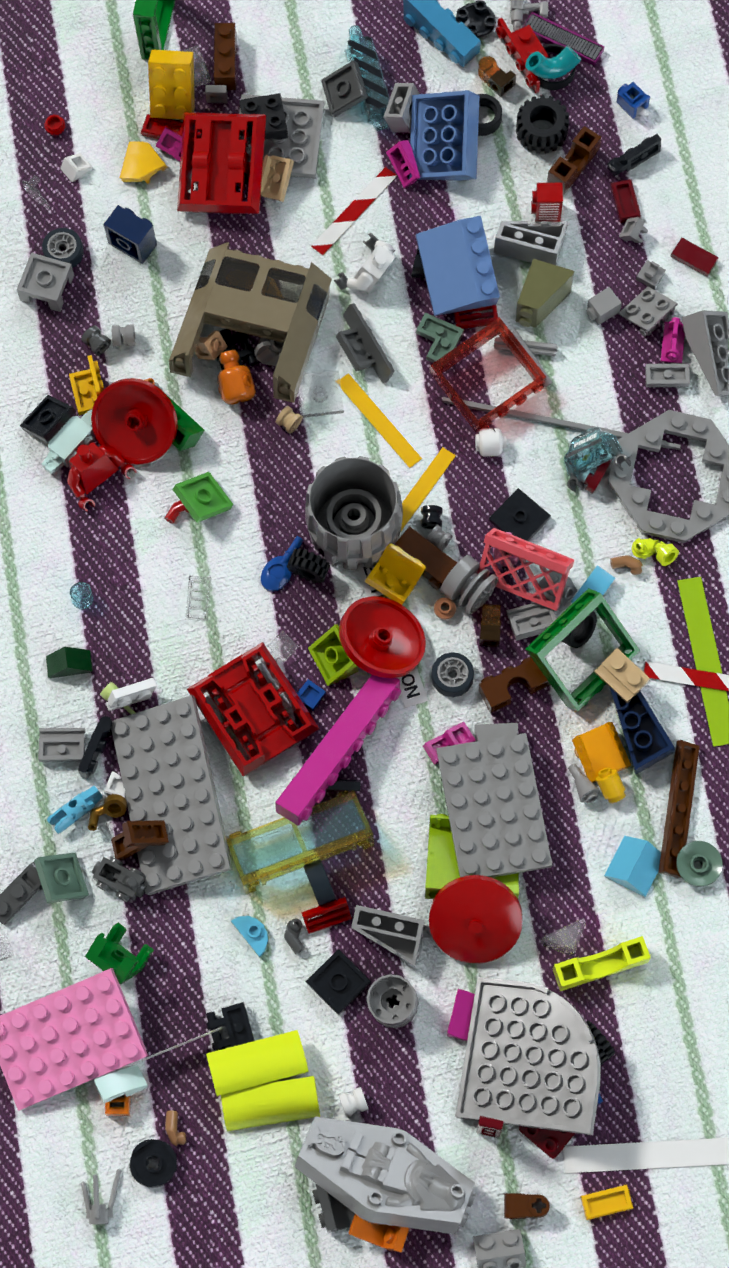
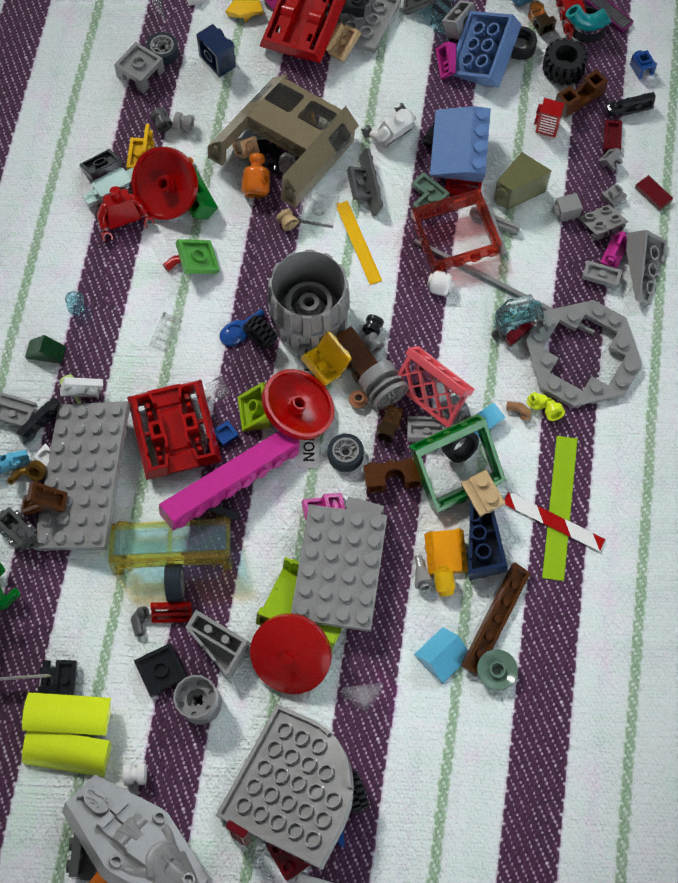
camera: 15 degrees right, 5 degrees down
medium azure plate [231,916,268,958] -> none
sticker [311,167,397,255] -> none
yellow sticker [401,447,456,531] -> none
dark pink slope [447,989,475,1041] -> none
black plate [489,488,551,541] -> none
light grey wedge [493,221,568,265] -> none
neon yellow arch [553,936,651,991] -> none

